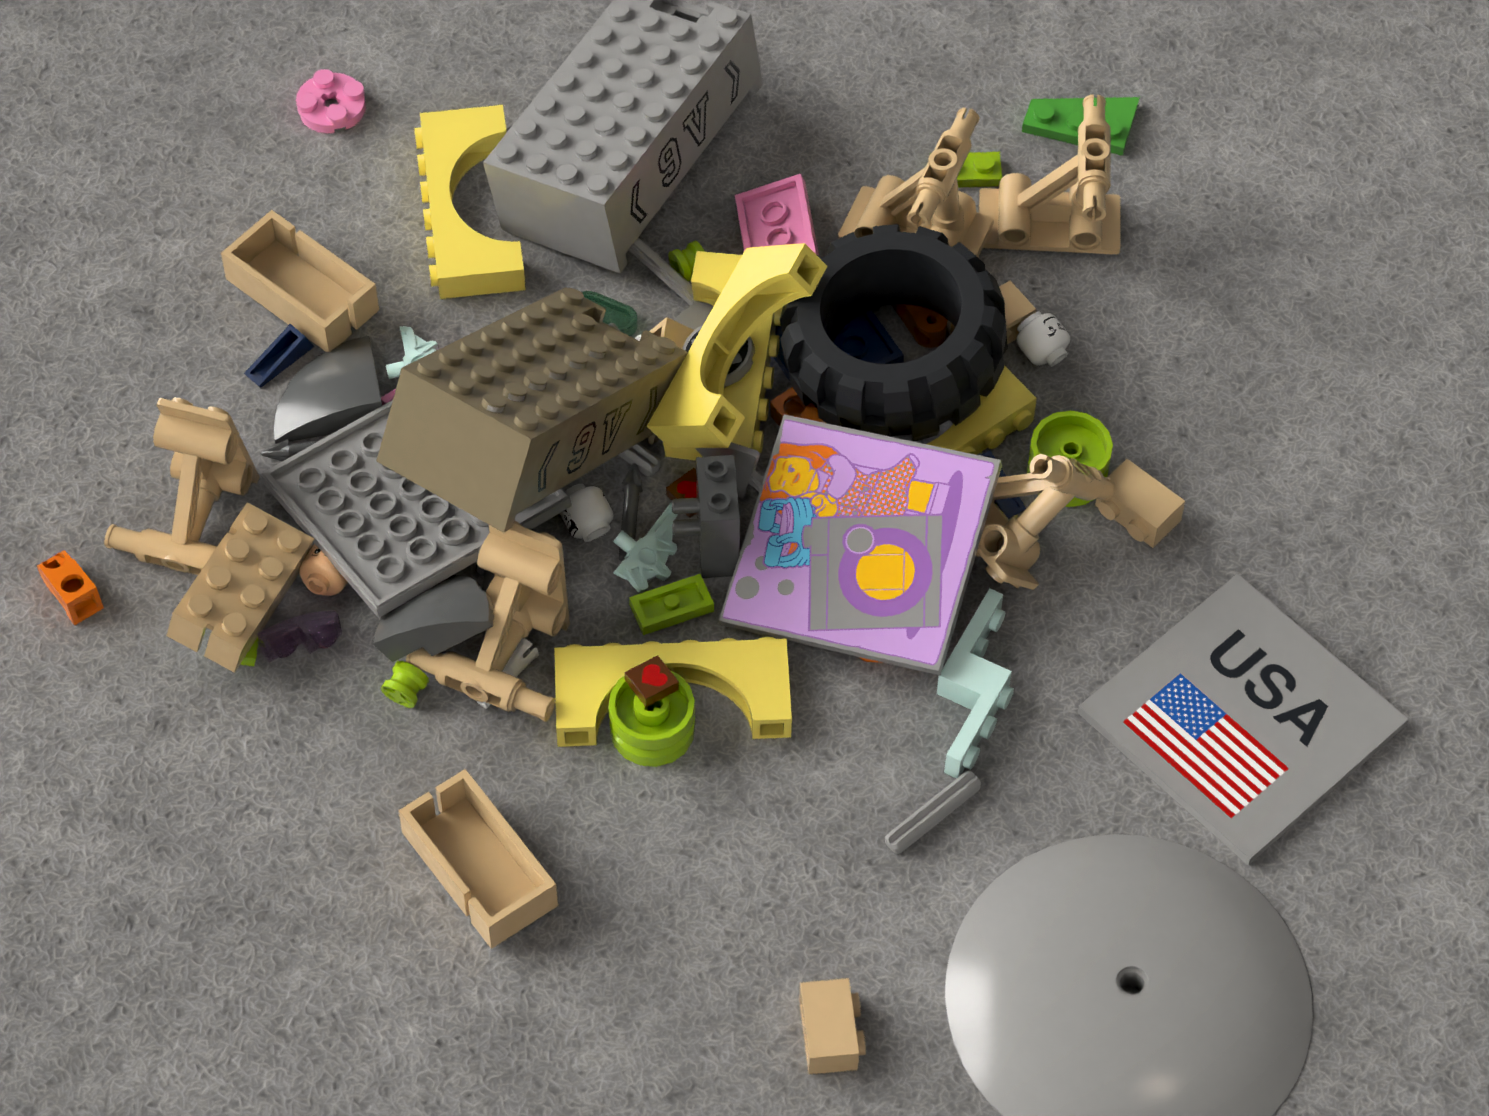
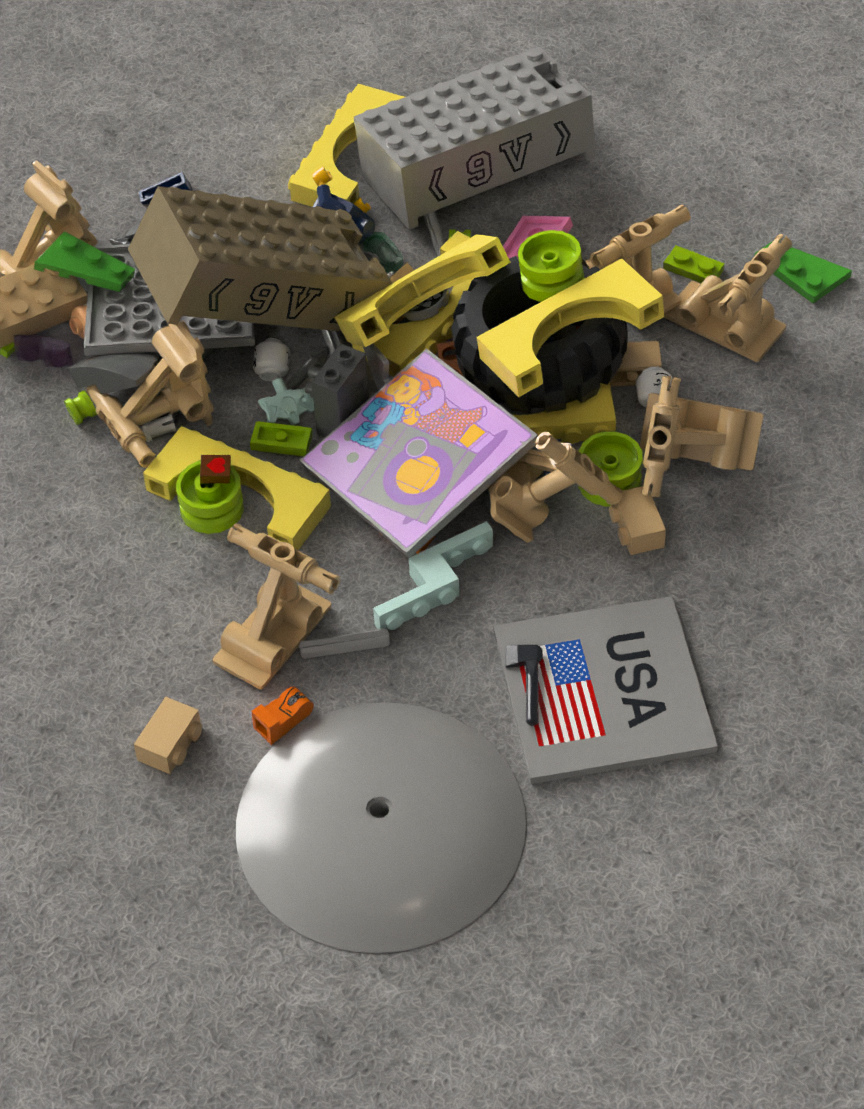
camera: 35 degrees right, 5 degrees down
tan piece [221,210,379,352] -> none
bright pink plate [296,69,366,133] -> none
tan piece [398,769,558,949] -> none
none -> bright green wing [34,231,135,292]
none -> tan plate [213,523,340,690]
none -> orange leg [251,686,314,745]
none -> dark blue torso [312,166,375,244]
none -> light yellow arch [477,259,664,397]
none -> black piece [506,645,543,726]
none -> lime wheel [518,230,584,302]
none -> tan plate [640,376,764,497]

